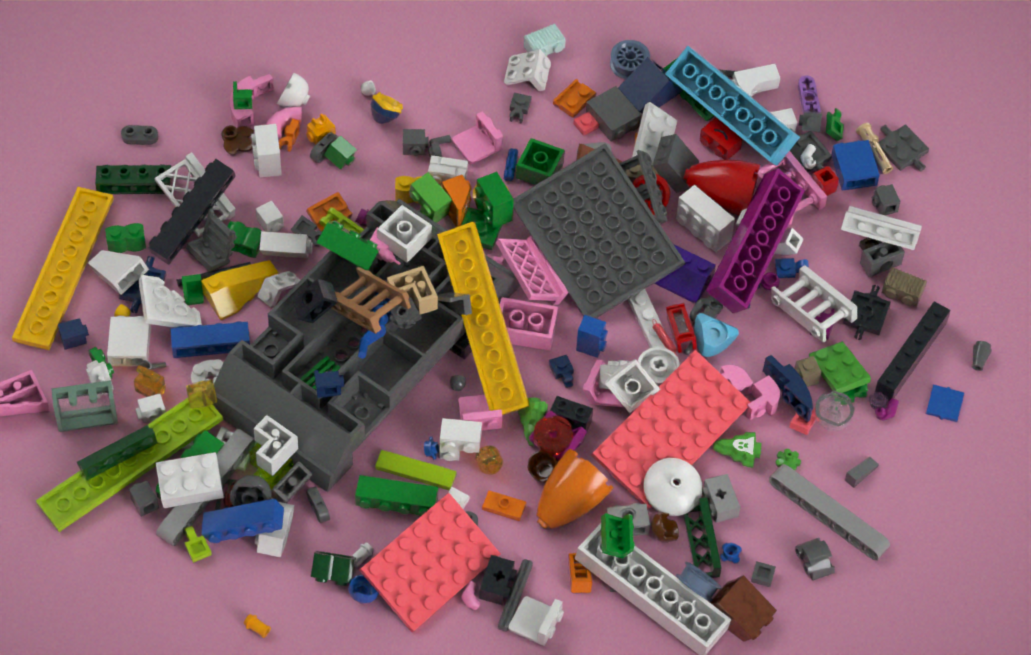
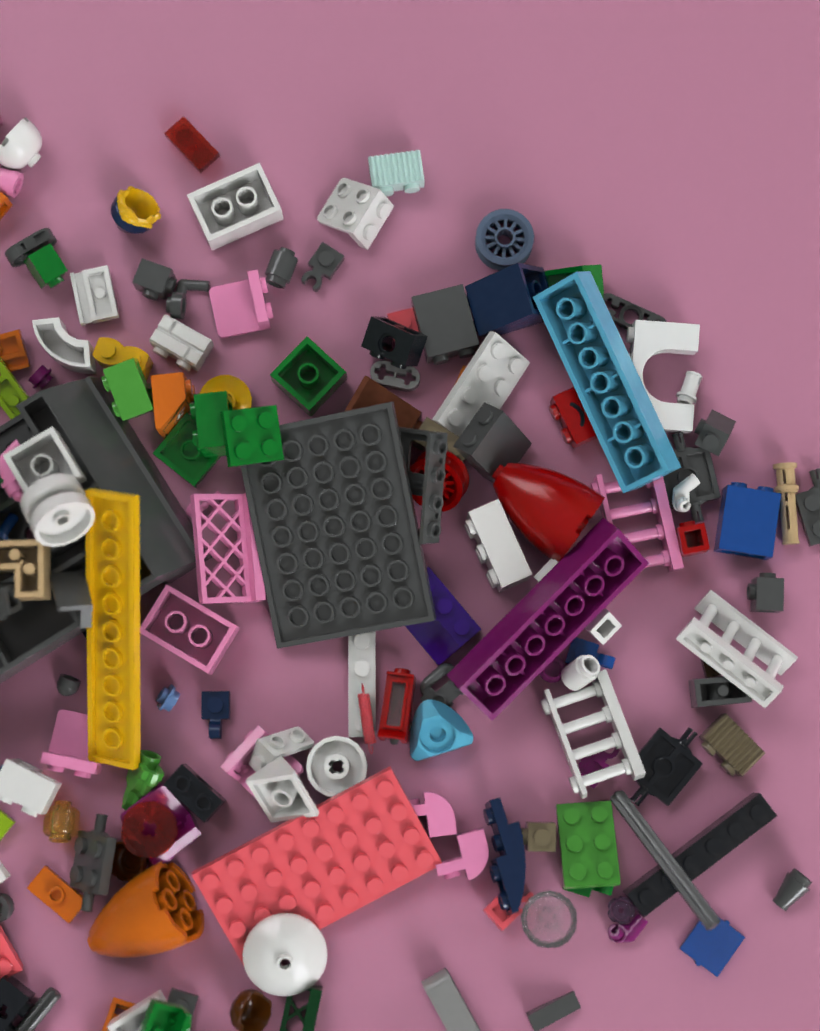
camera: 20 degrees right, 25 degrees up
light orange brick [306,113,336,145] -> none
white hinge [361,80,376,96] -> none
blue axle [504,148,518,181] -> none
orange plate [553,79,596,118] -> none
blue brick [576,315,608,358] -> none
light grey brick [606,503,650,536] -> none
light grey brick [702,474,741,523] -> none
bright green rock [713,432,761,468] -> none
bright green plant [776,449,801,471] -> none
medium lavender beam [798,75,821,113] -> none
green plate [826,108,844,141] -> none
none -> white wheel [20,473,95,547]
none -> white brick [32,317,96,374]
none -> white plate [70,265,120,326]
none -> dark grey plate [70,814,117,912]
none -> medium blue plate [156,684,180,712]
none -> clear red plate [164,116,220,173]
none -> white brick [187,163,284,251]
none -> green plate [220,405,284,467]
none -> dark grey brick [265,247,298,289]
none -> black brick [361,316,428,369]
none -> white brick [561,655,600,691]
none -> dark grey axle [610,790,720,930]
none -> white pin [676,371,703,404]

